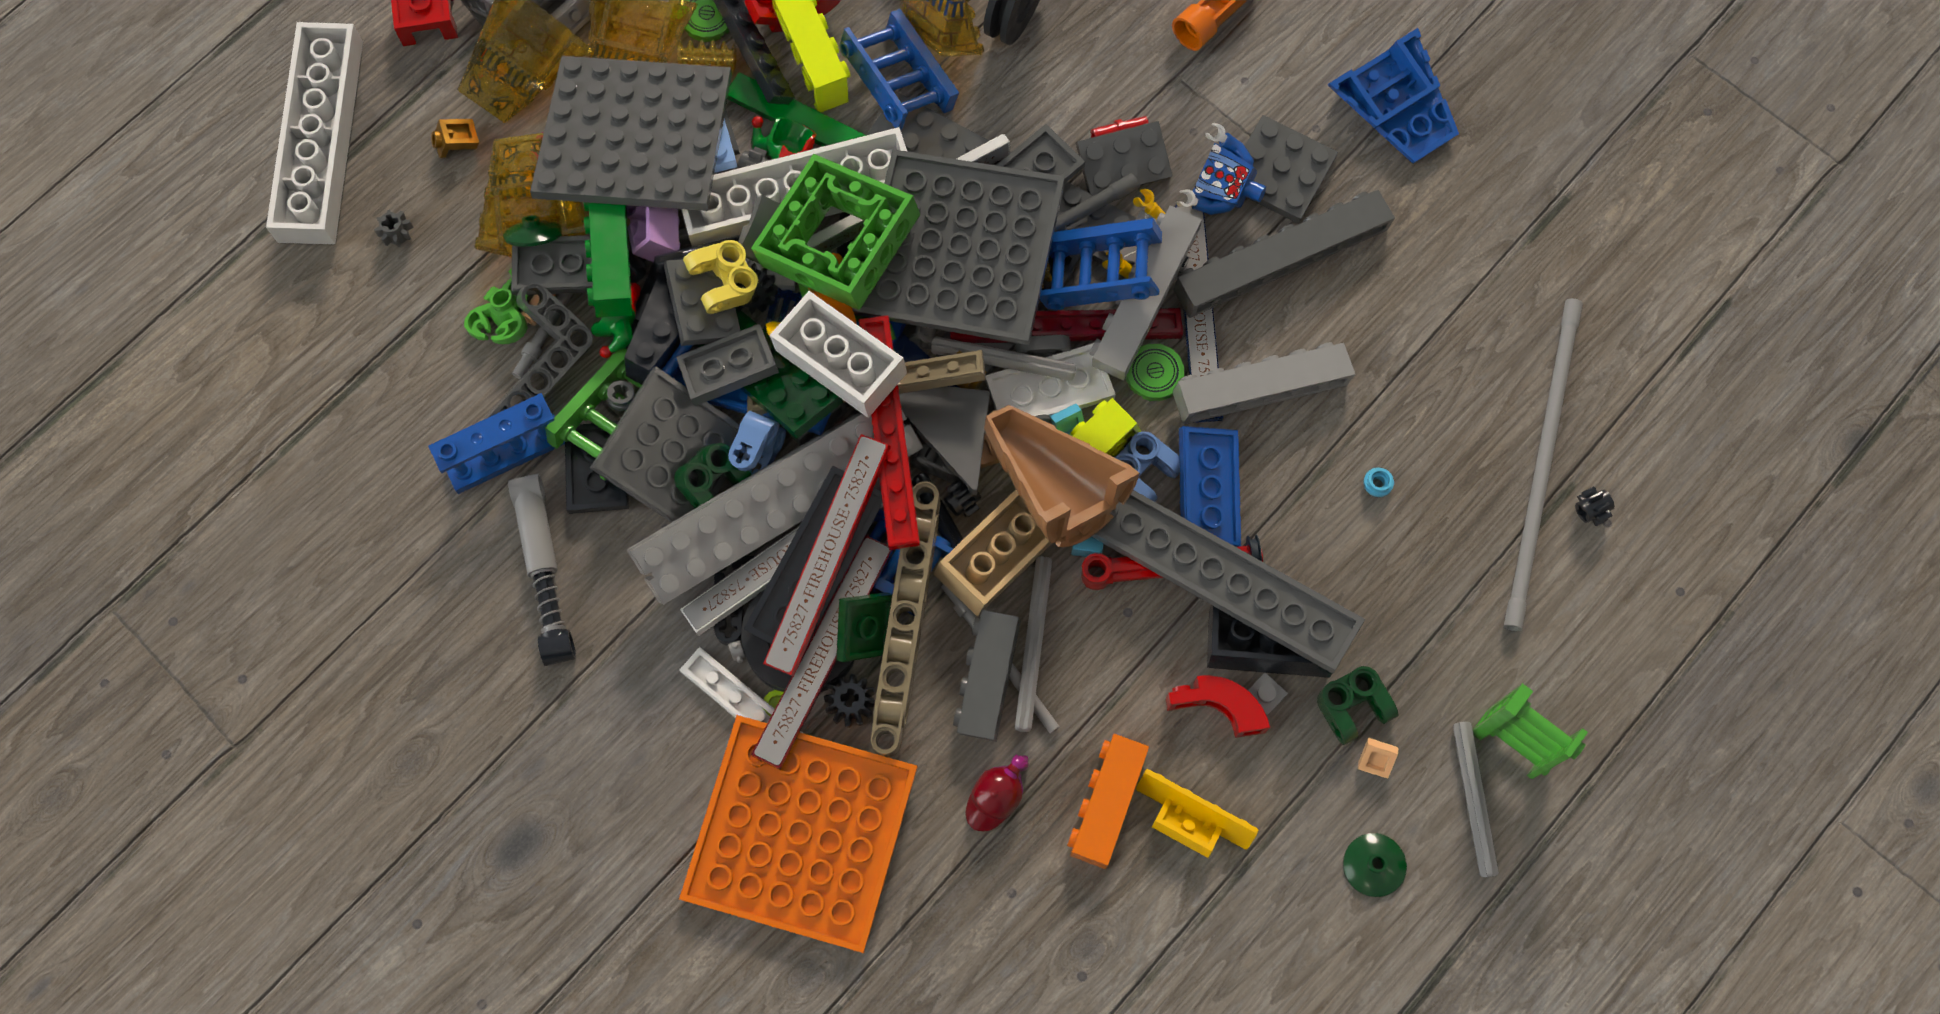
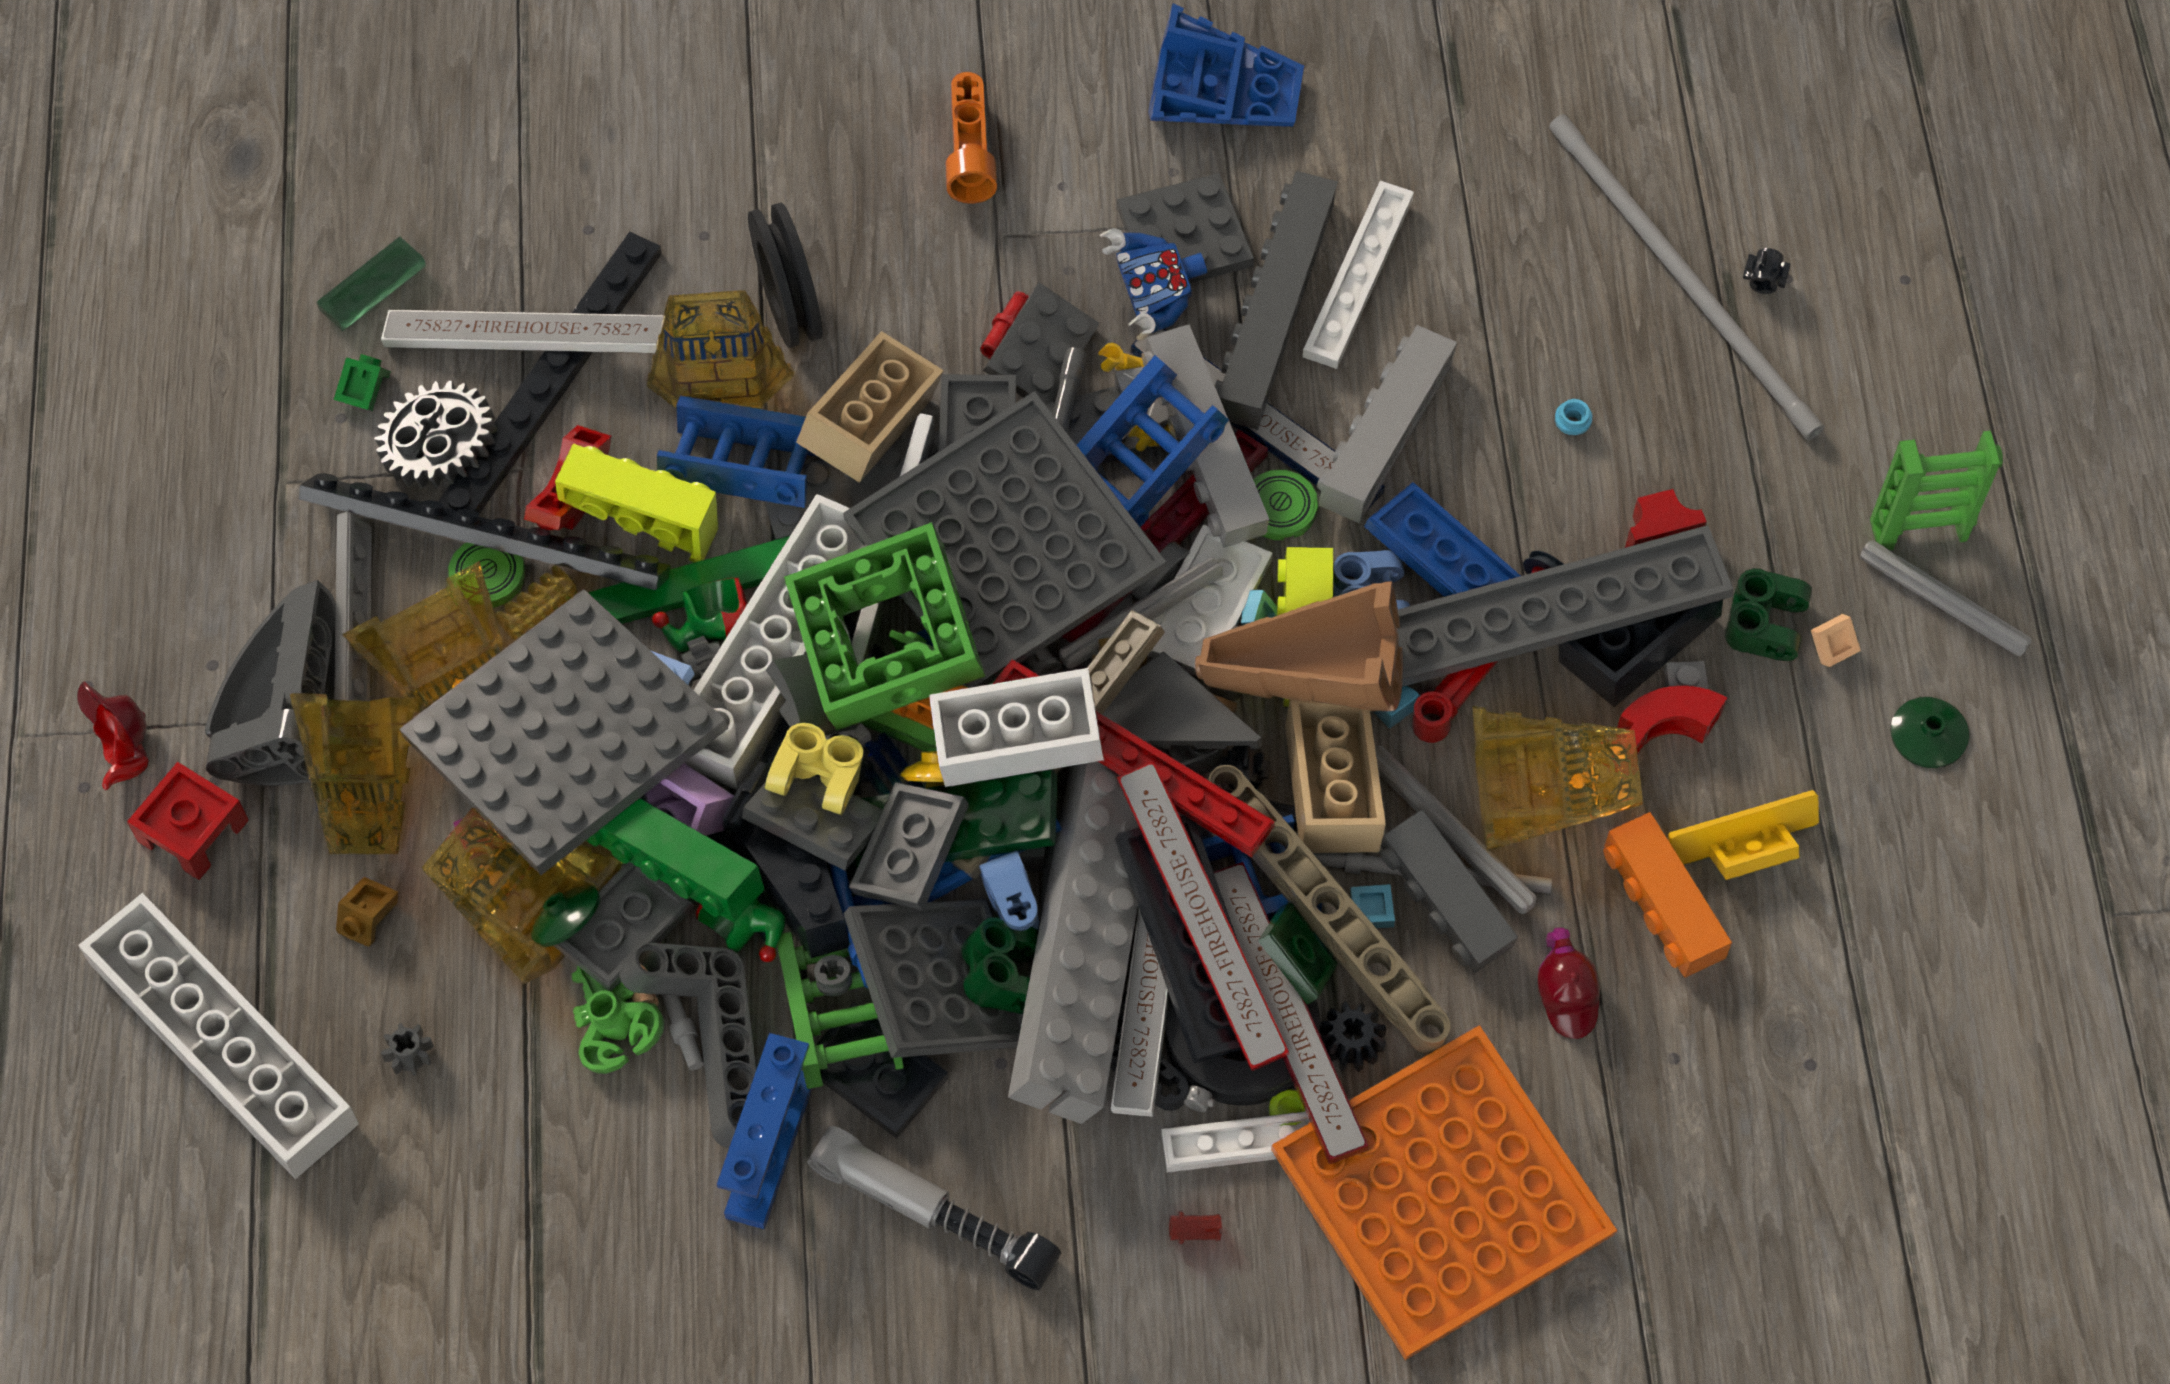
camera: 45 degrees left, 10 degrees down
none -> tan brick [796,331,944,483]
none -> clear red pin [1169,1211,1222,1244]
none -> white plate [1303,181,1414,369]
none -> medium azure plate [1350,884,1395,928]
none -> clear yellow wedge [1472,706,1643,851]
none -> red brick [1625,489,1707,548]

